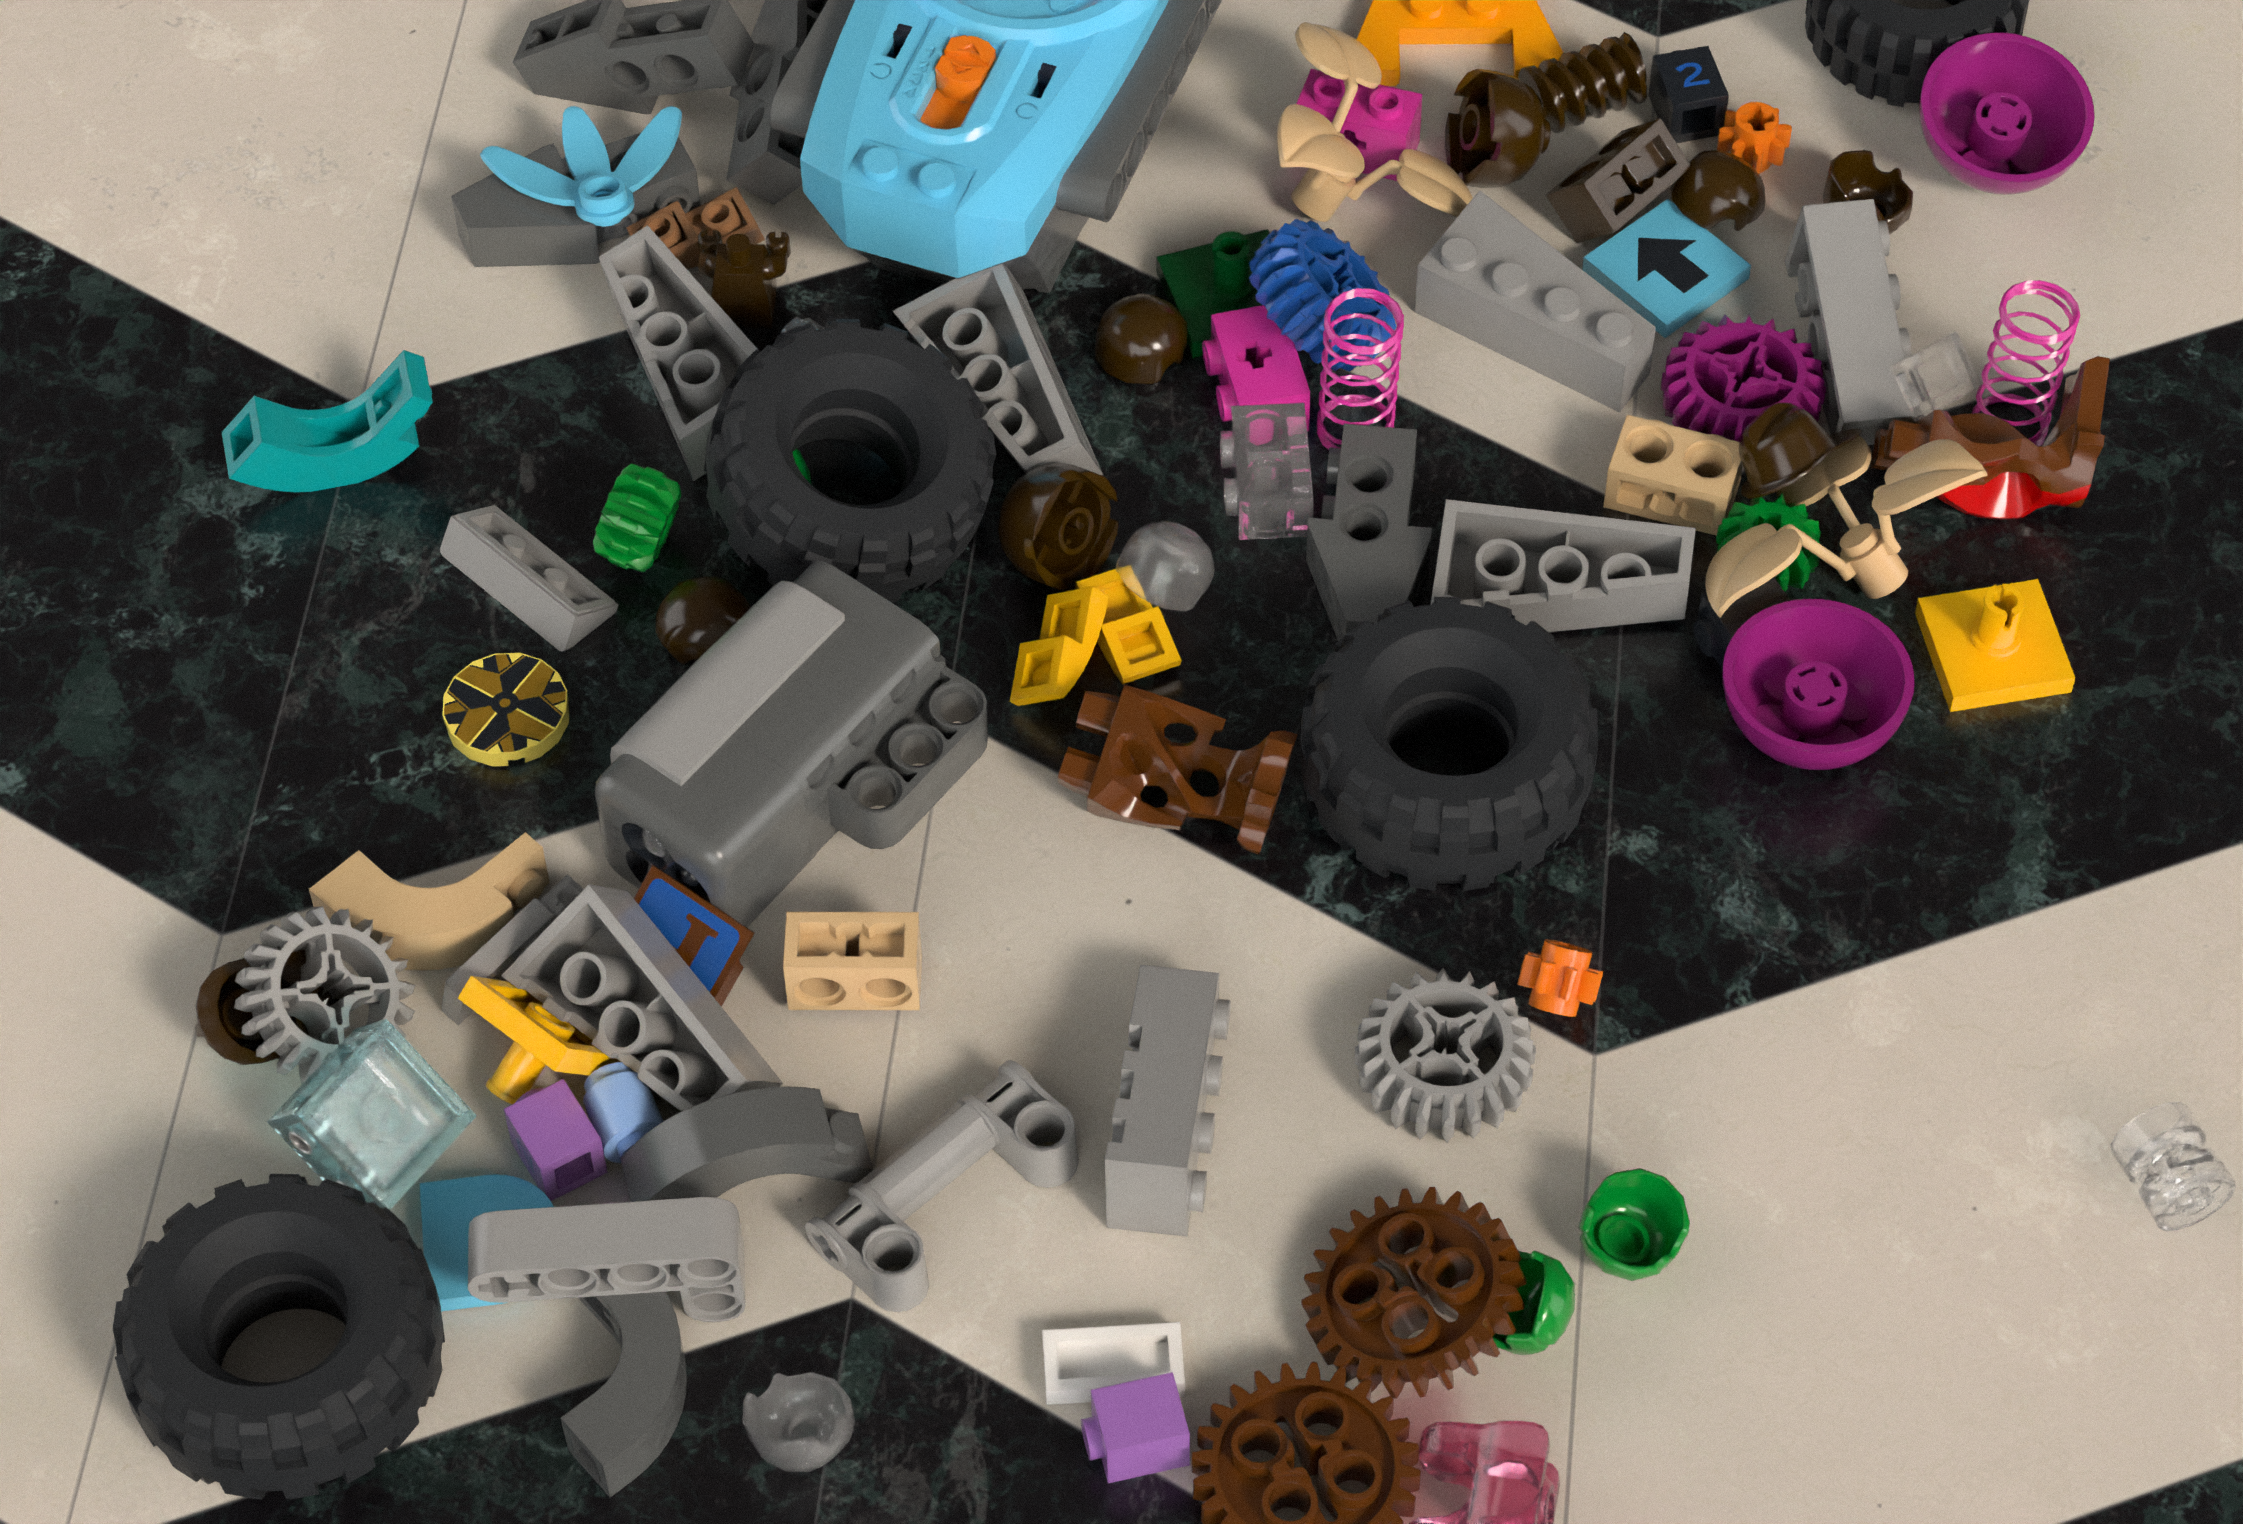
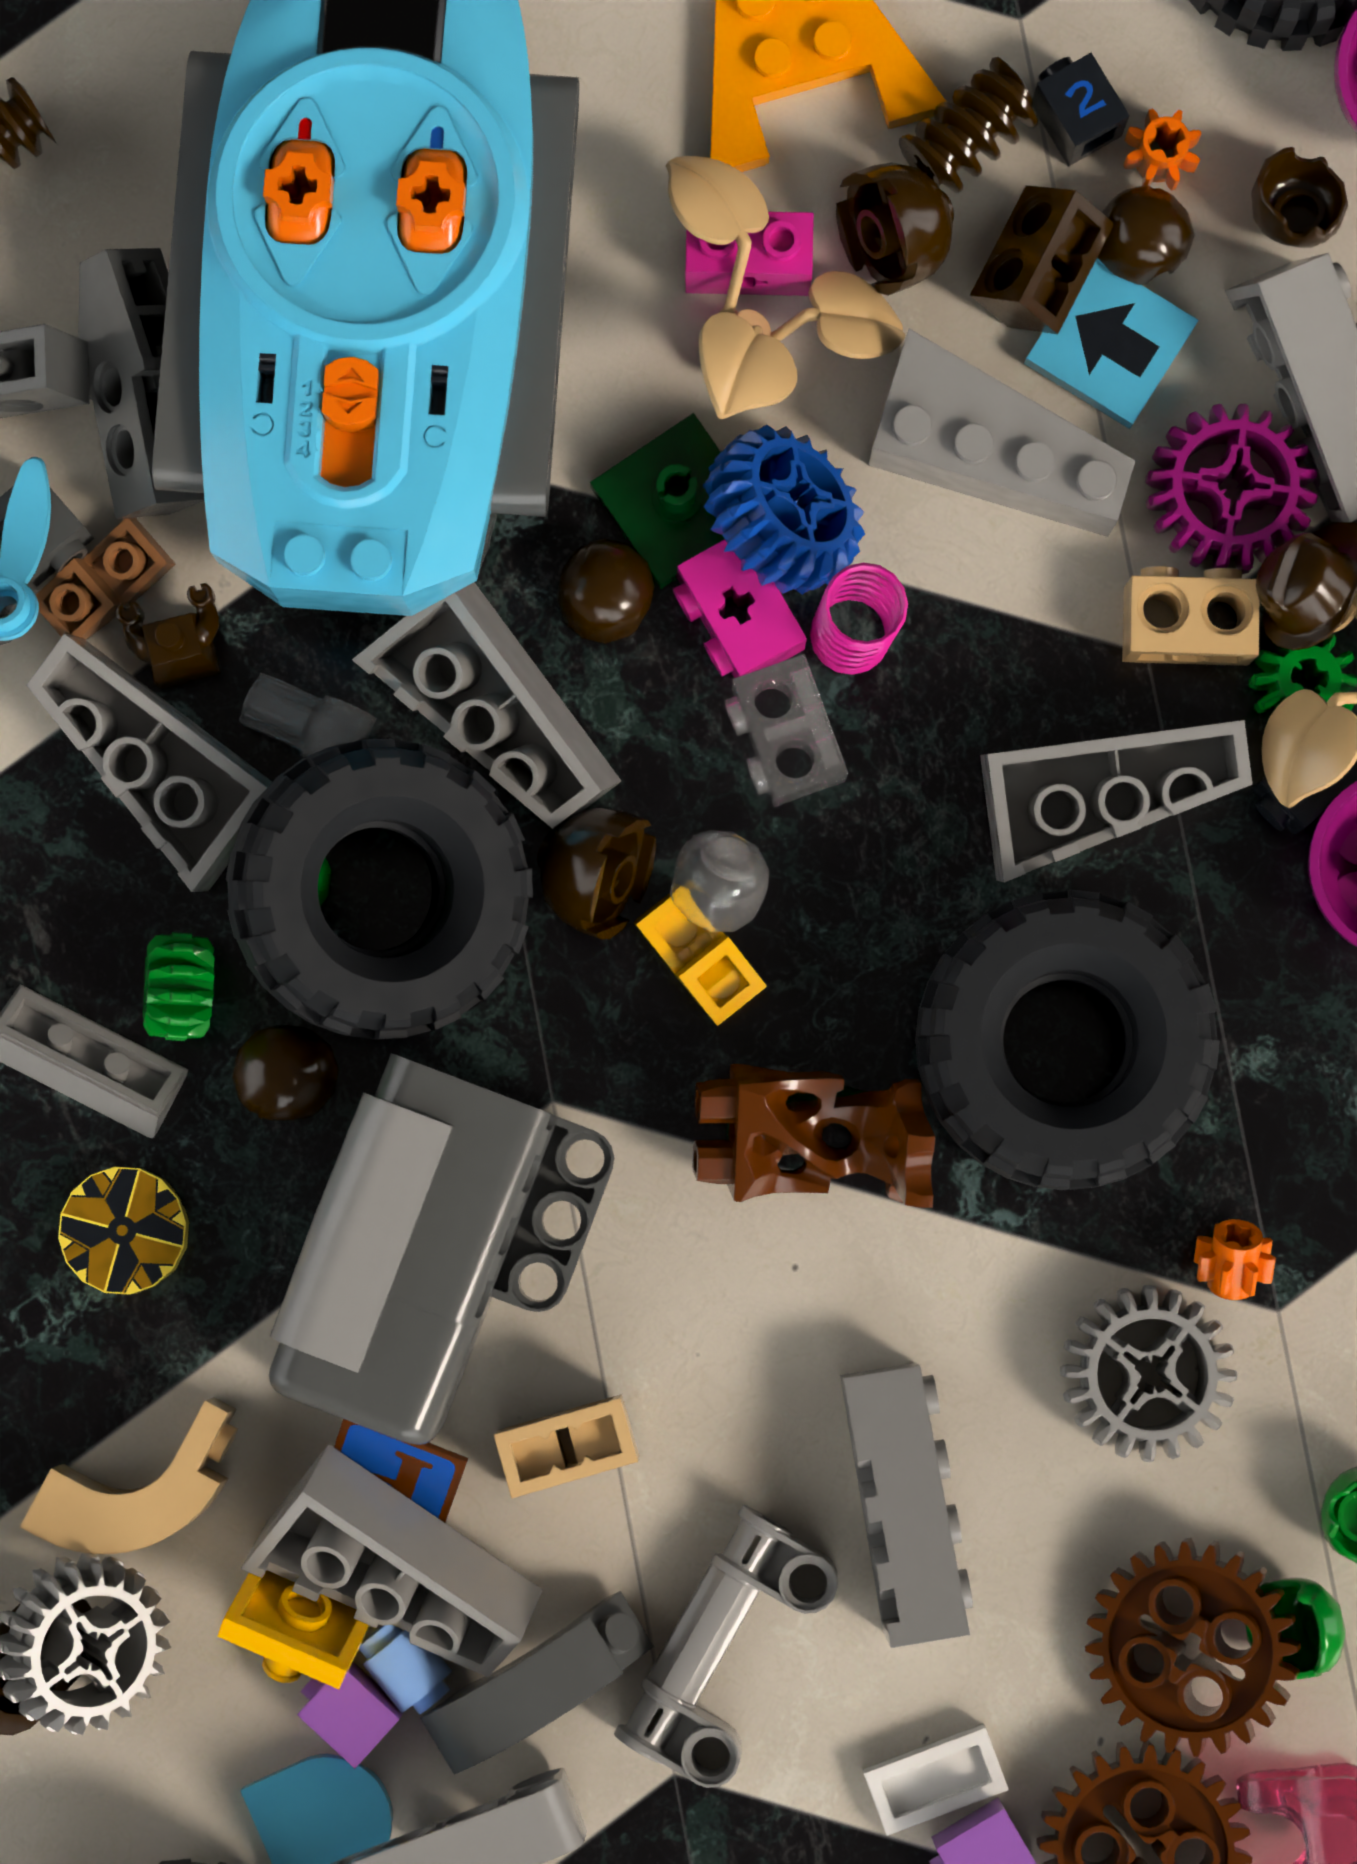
camera: 15 degrees left, 30 degrees up
piece [267,1019,477,1210] -> none
light grey hinge [442,875,584,1026] -> none
yellow slope [1010,586,1109,706] -> none
dark grey brick [1306,424,1432,641] -> none

